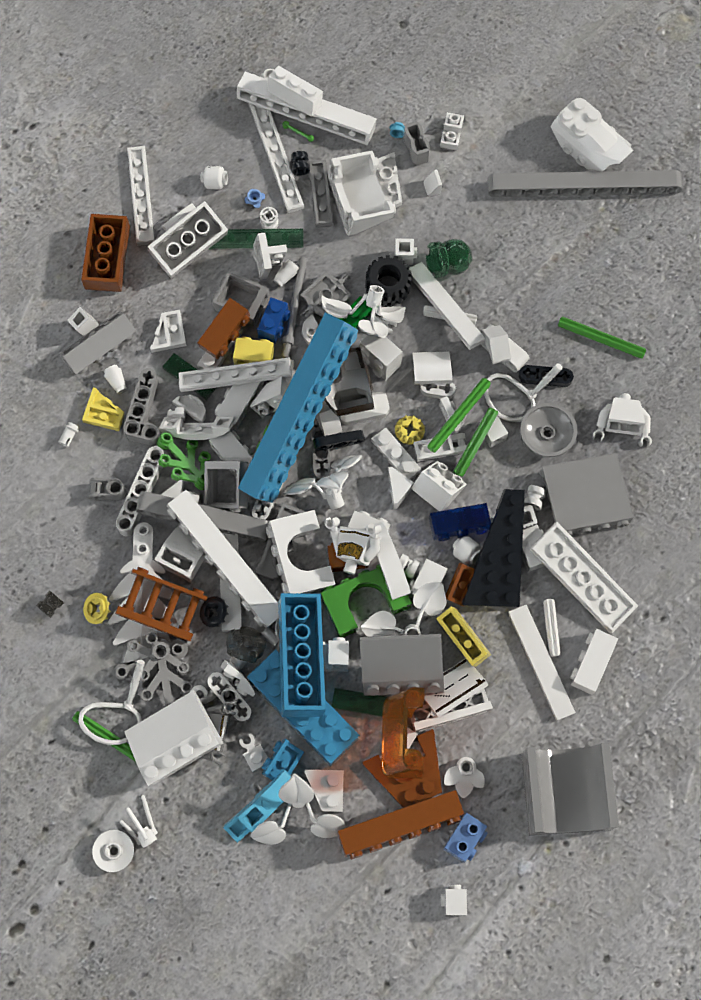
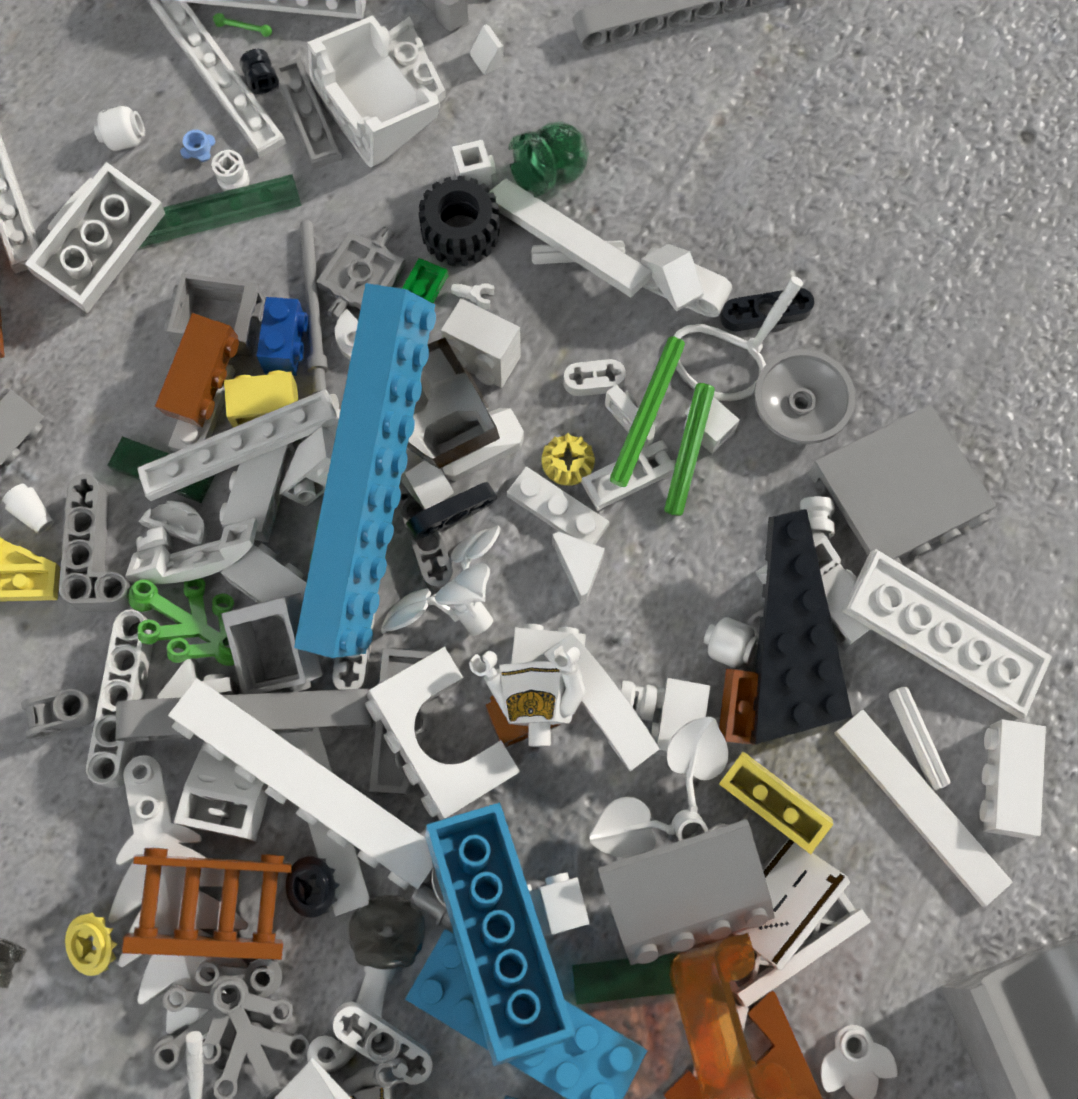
camera: 15 degrees left, 0 degrees up
white wing [150,310,187,353] -> none
white slope [221,660,255,697] -> none
white bracket [253,233,287,280] -> none
white cone [273,259,299,287] -> none
white plant [321,285,406,338] -> none
bright green arch [321,564,412,638] -> none
white slope [411,461,467,512] -> none
white slope [412,352,452,384] -> none
clear blue brick [429,503,491,541] -> none
bright green axle [558,317,646,358] -> none
white torso [592,393,652,447] -> none

